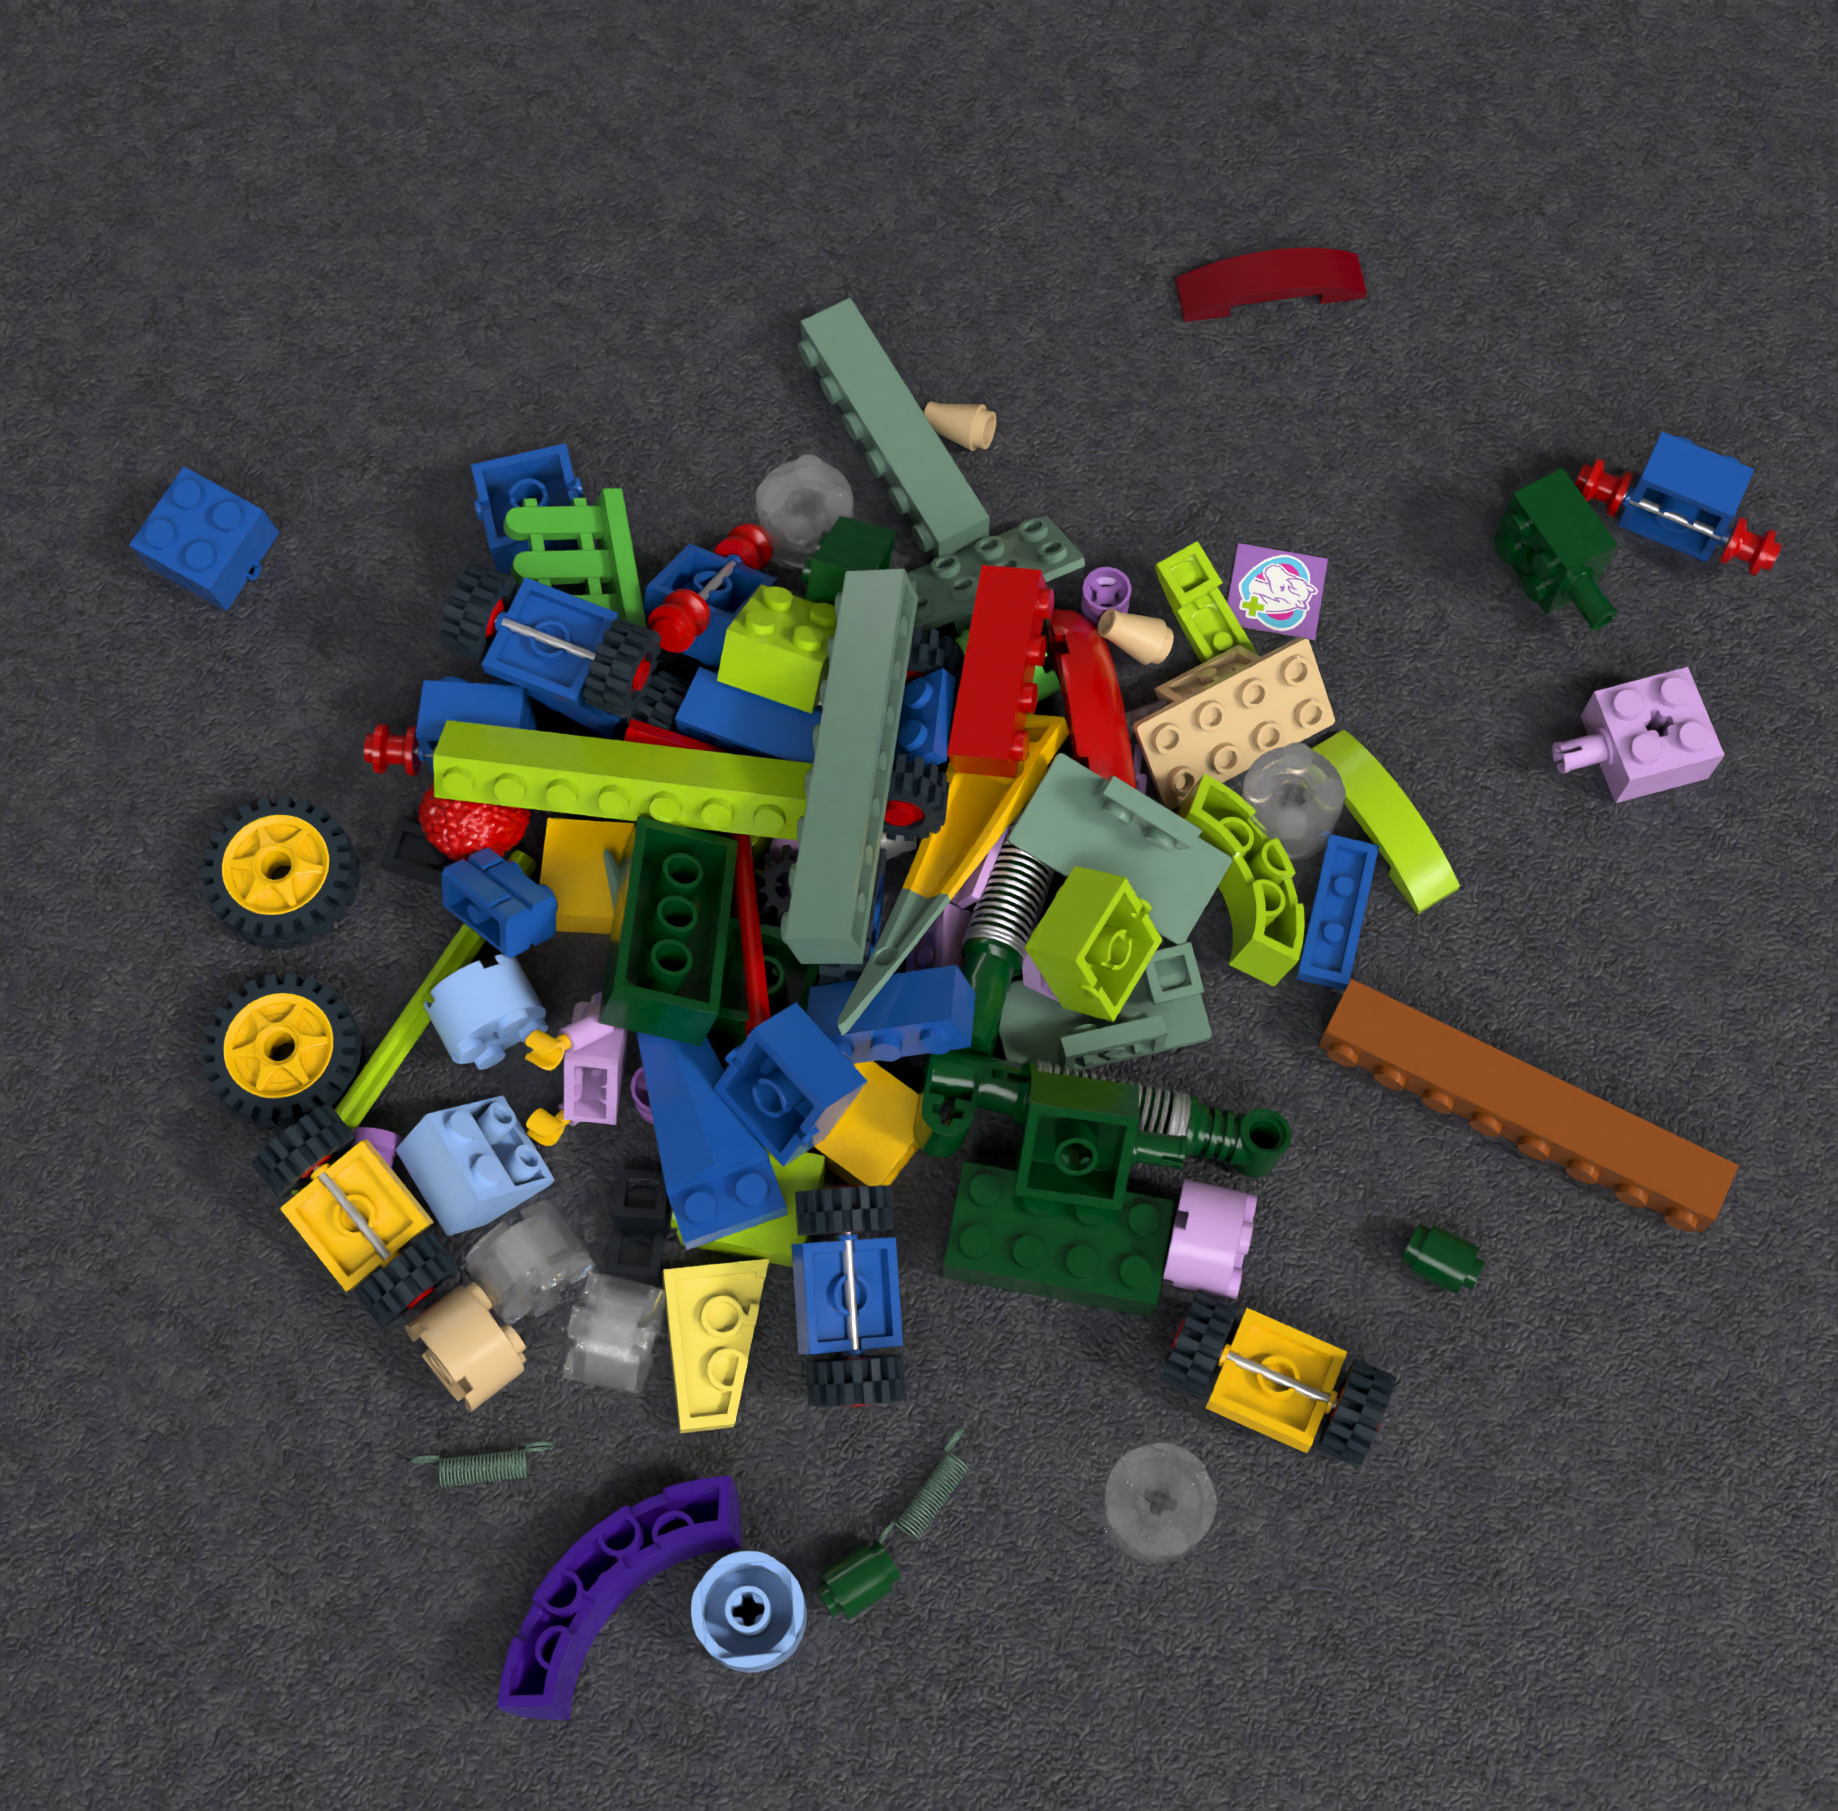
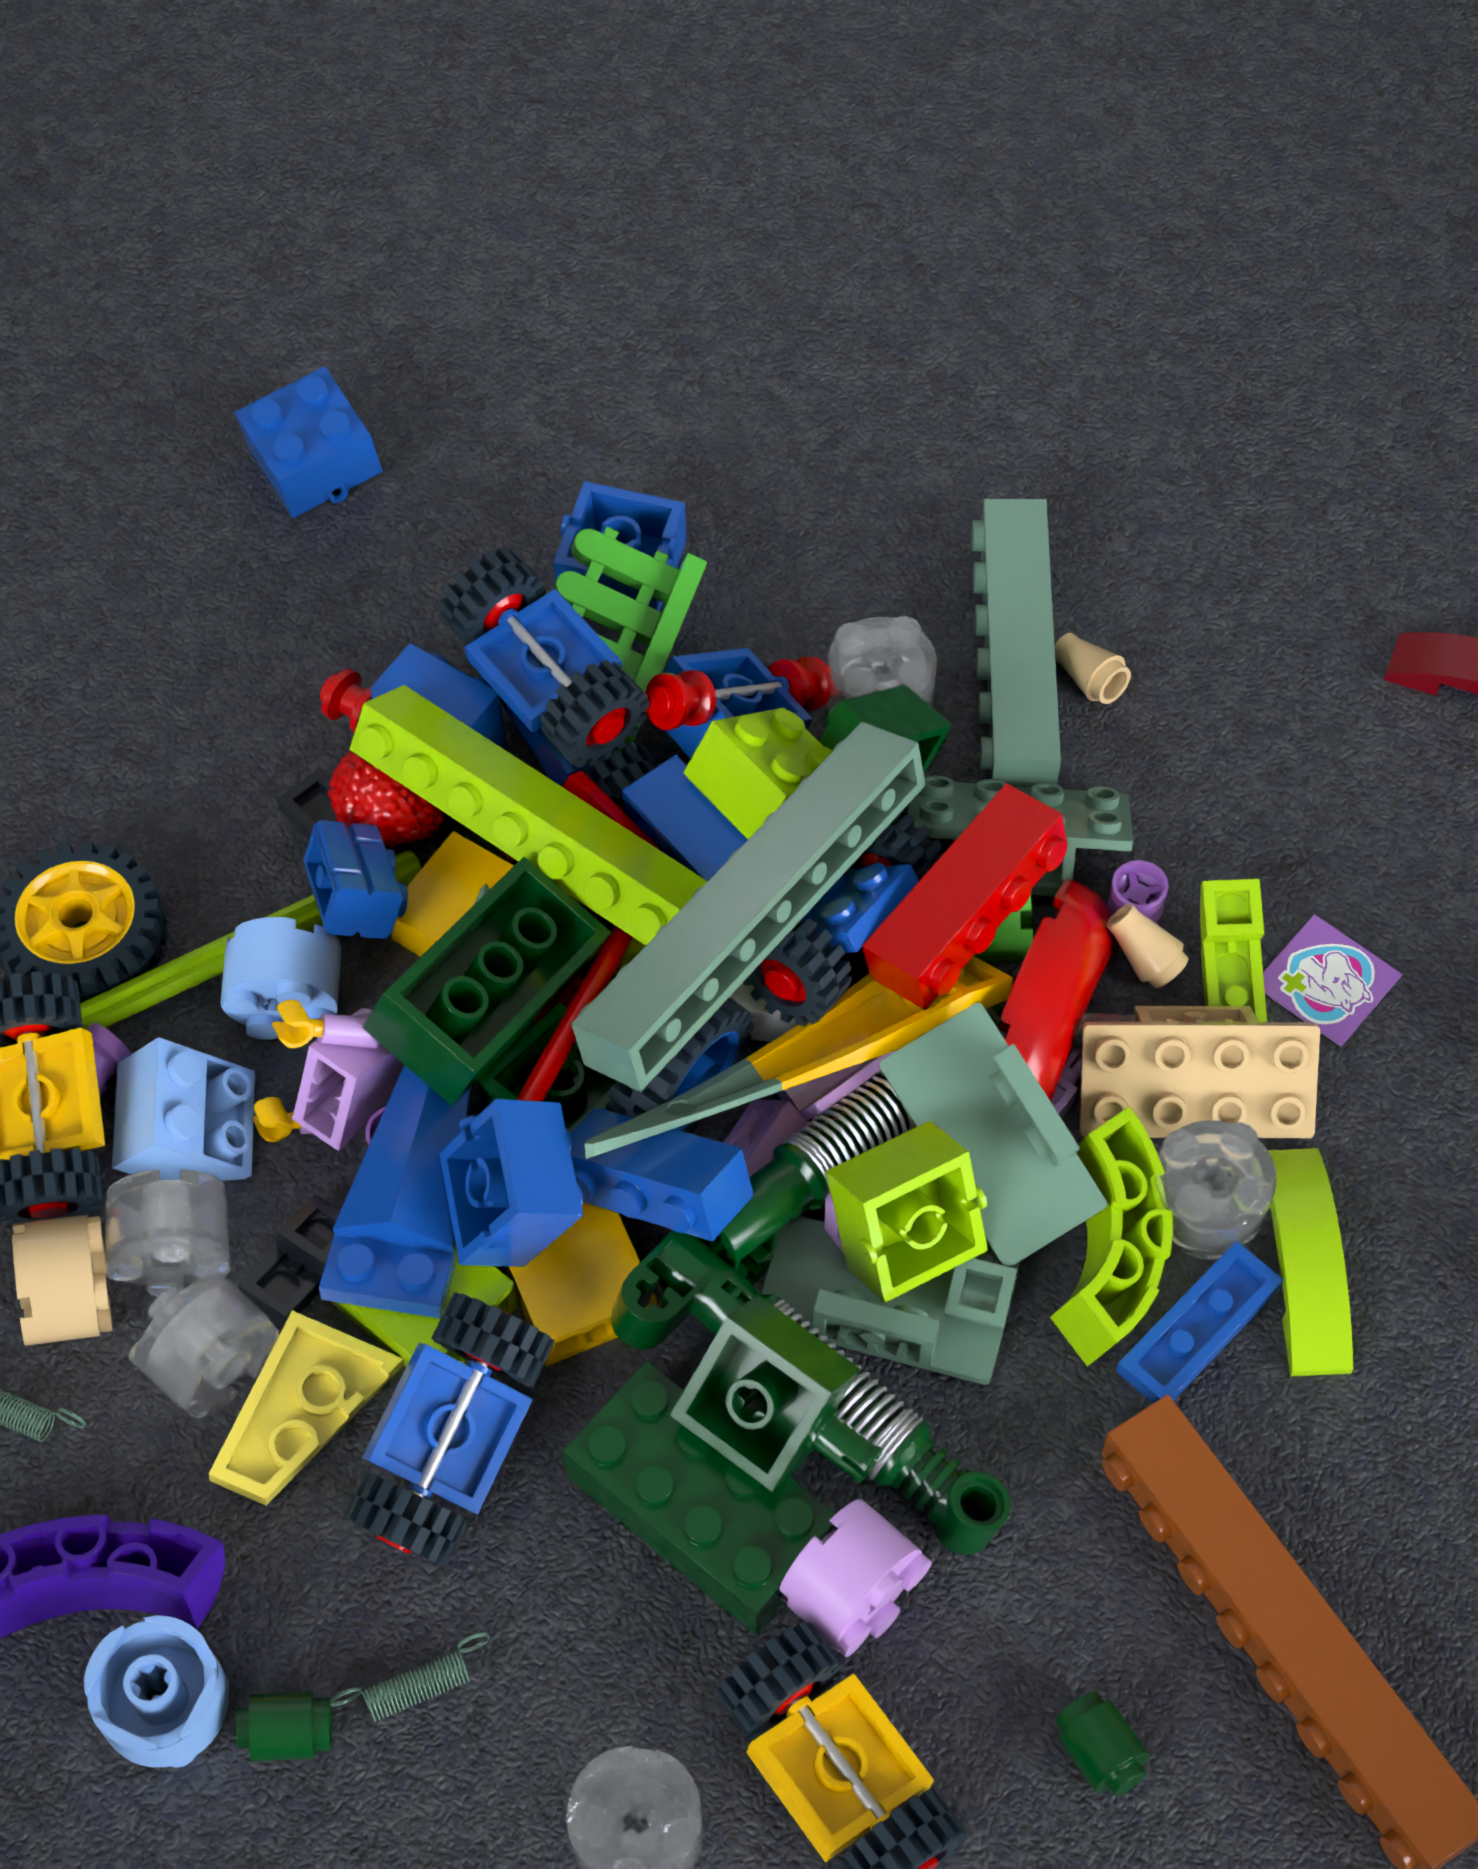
camera: 30 degrees right, 10 degrees down
wheel [201,796,359,950] -> none

